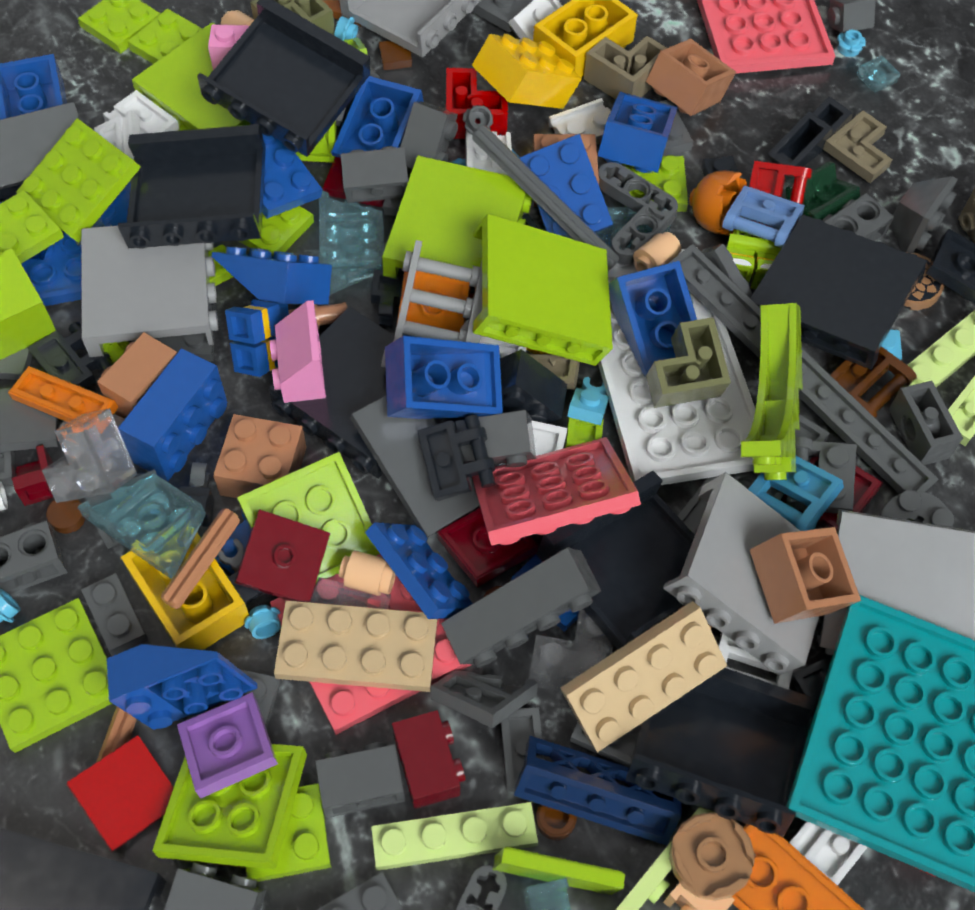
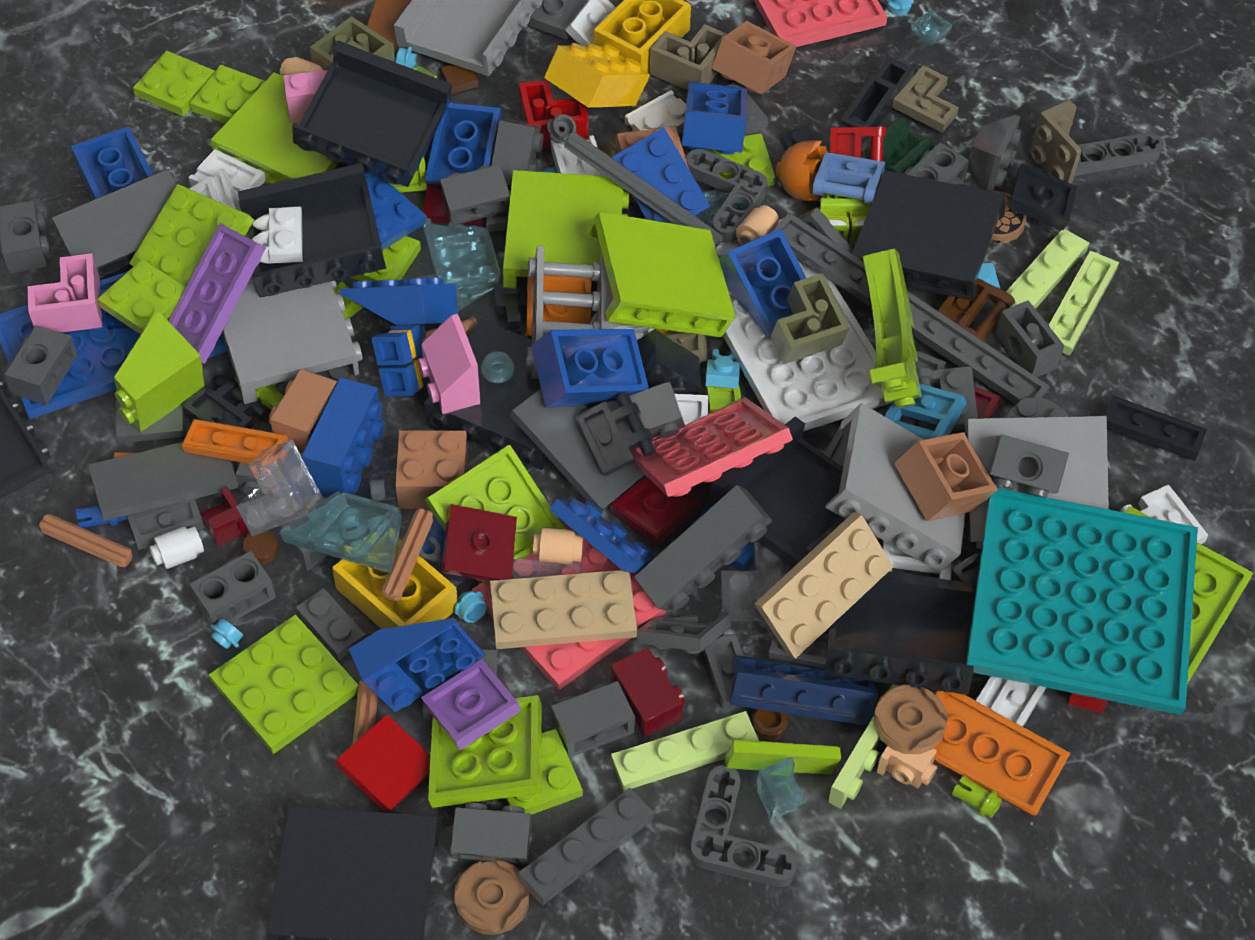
camera: 10 degrees left, 5 degrees down
none -> medium lavender plate [169,223,266,364]
none -> white plate [252,207,303,264]
none -> clear light blue plate [481,351,514,383]
none -> dark grey brick [988,434,1069,498]

